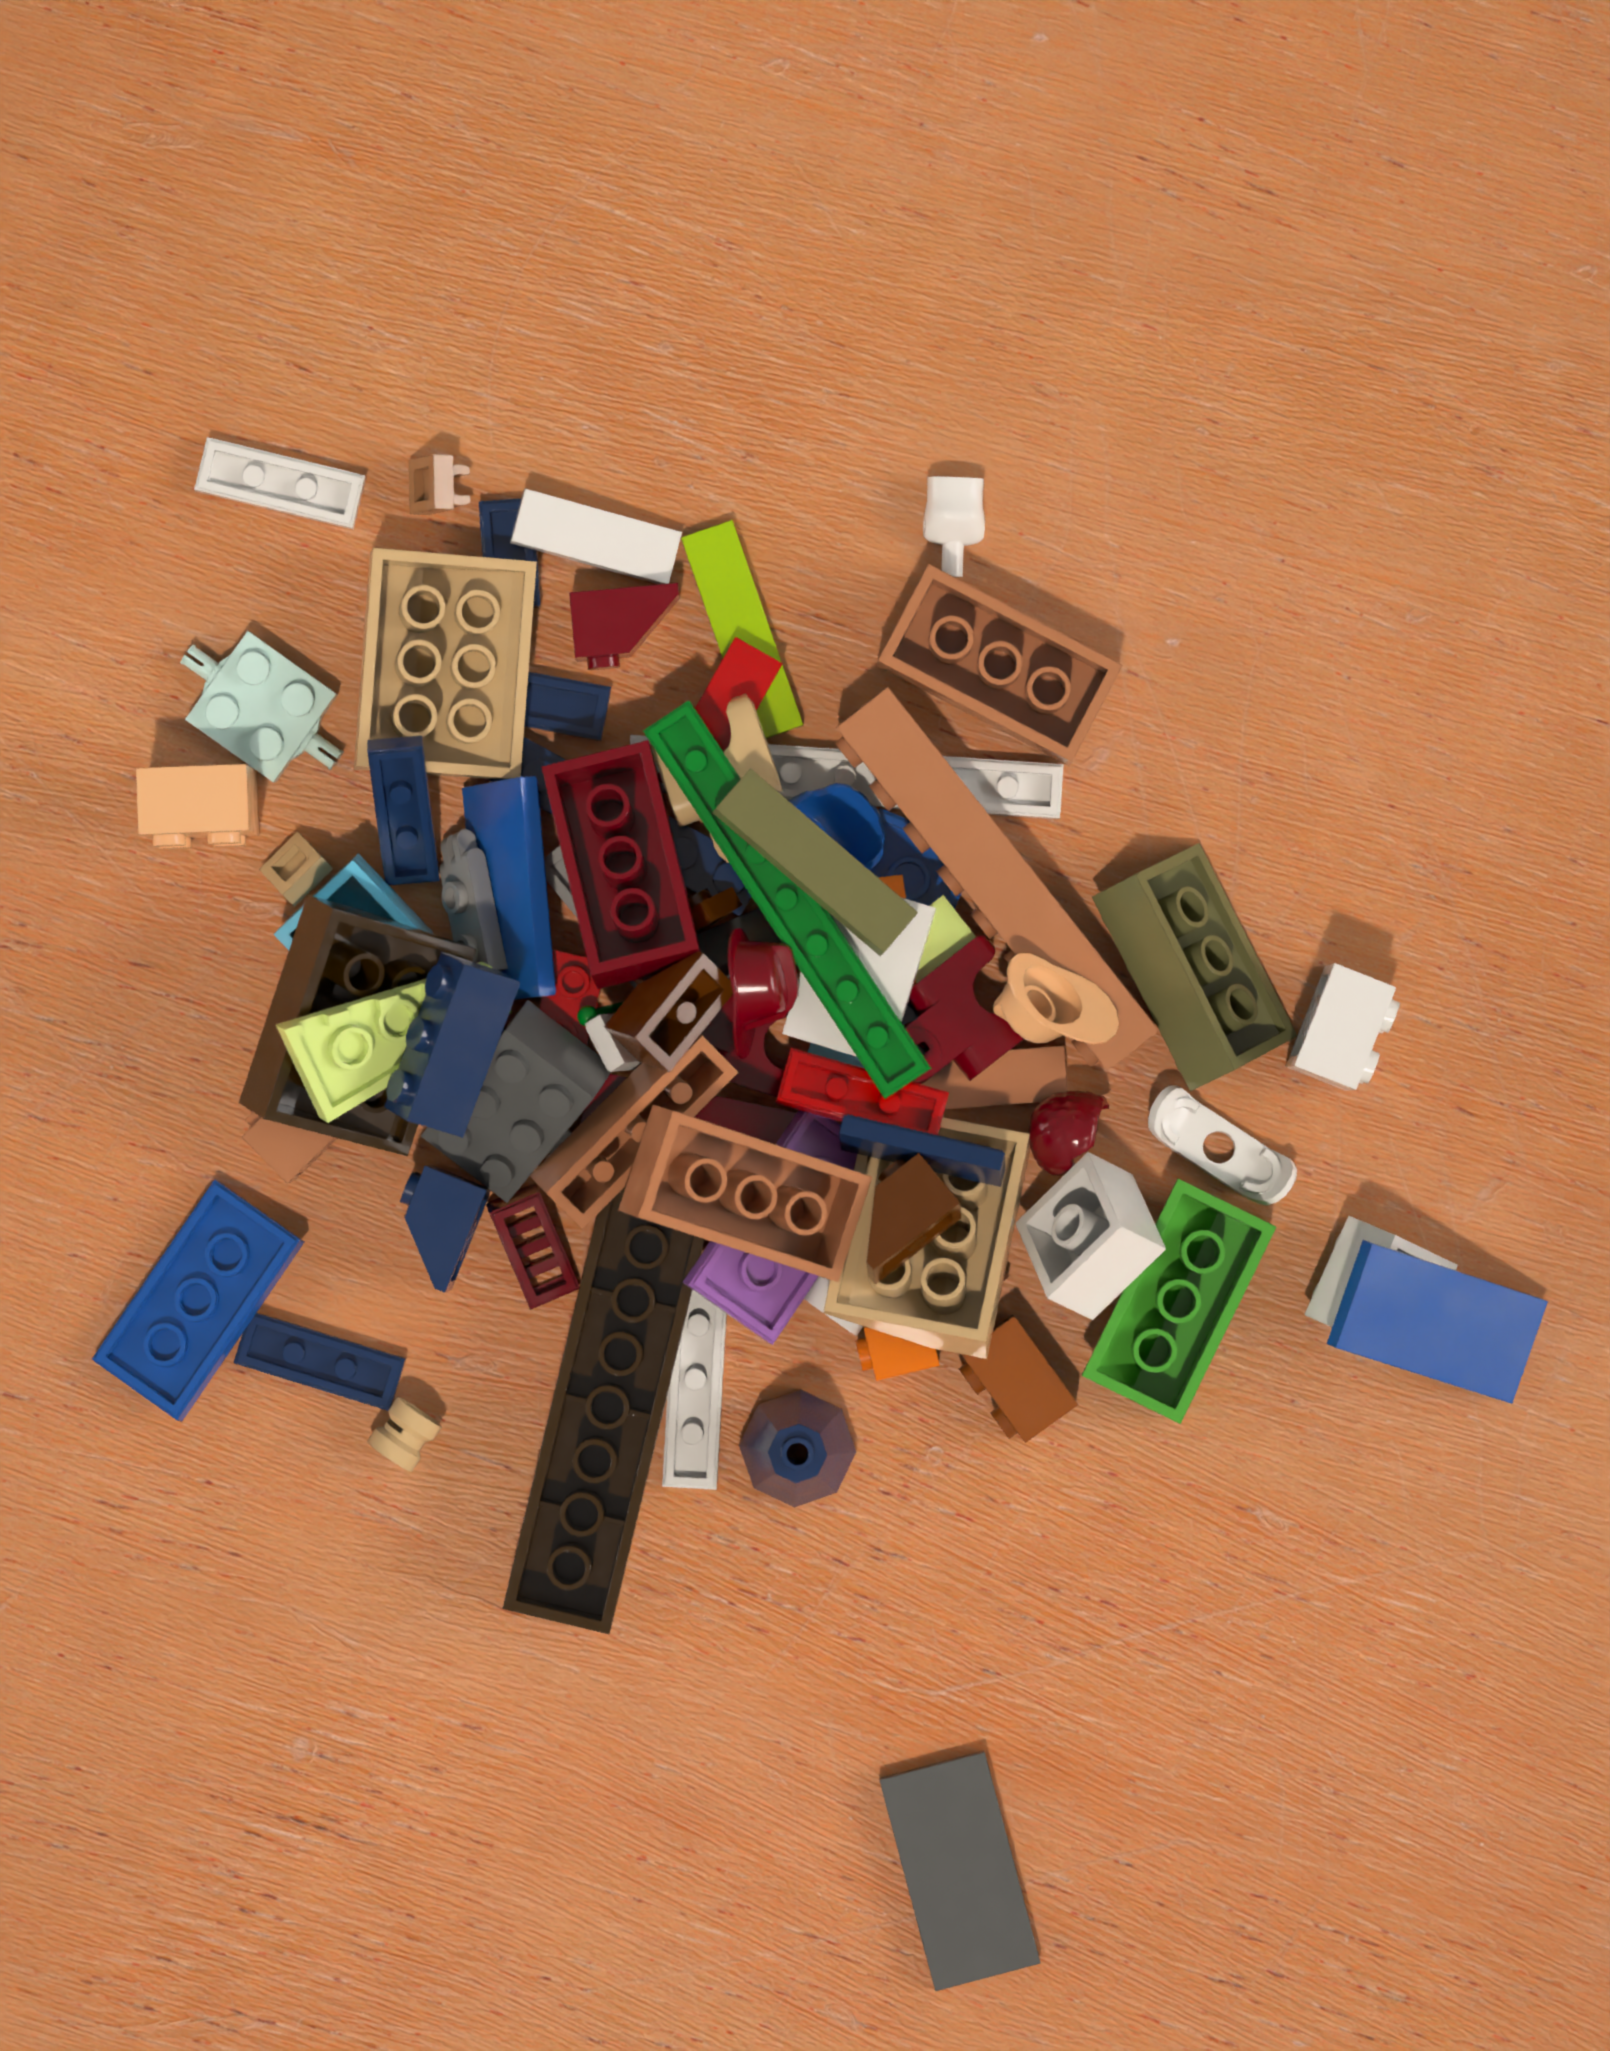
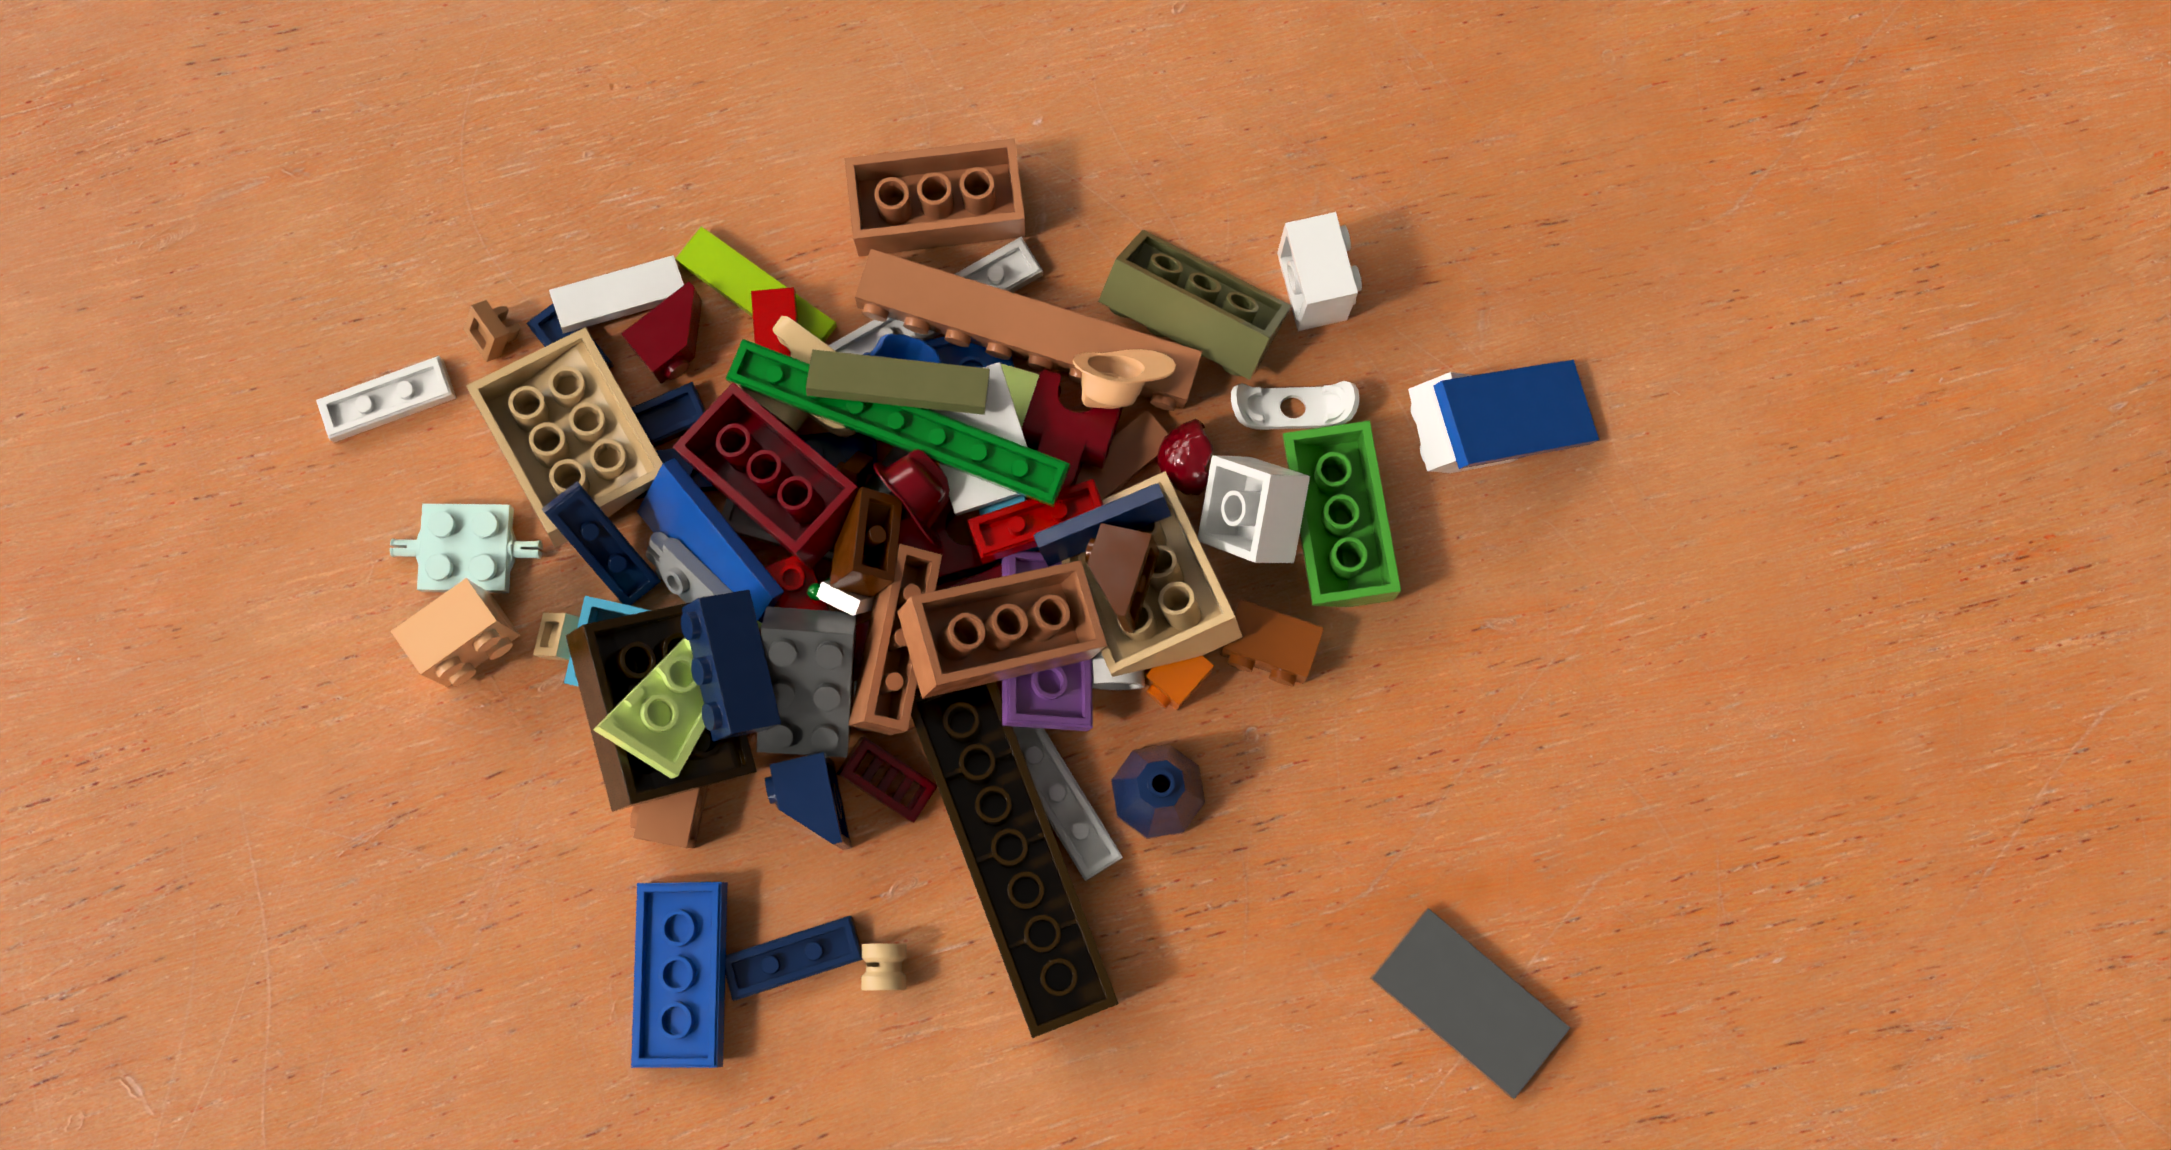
camera: 35 degrees left, 10 degrees down
white piece [923,476,985,577] -> none

